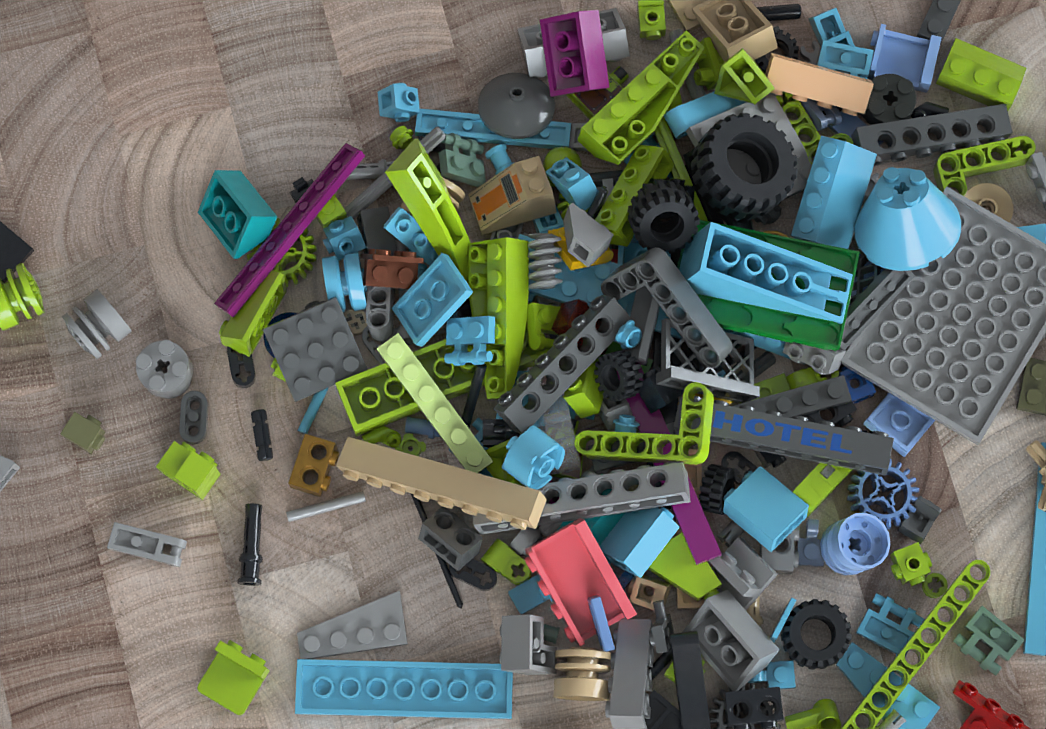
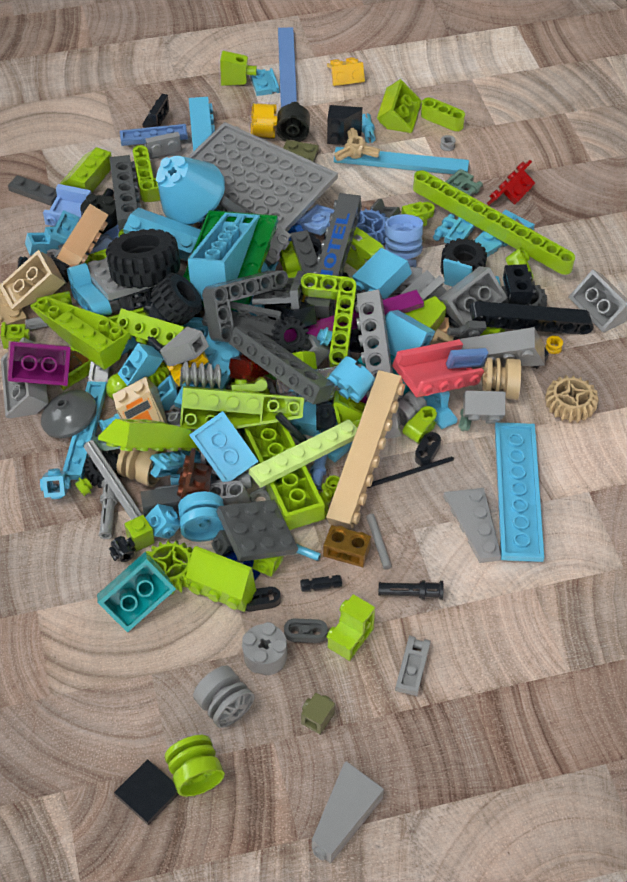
camera: 90 degrees left, 25 degrees down
lime bracket [197,640,270,716] -> none
magenta tile [214,143,365,317] -> none
dark grey brick [418,506,483,571] -> none
medium azure plate [444,316,495,366] -> none
medium azure plate [615,320,642,349] -> none
lime slope [714,48,775,105] -> none

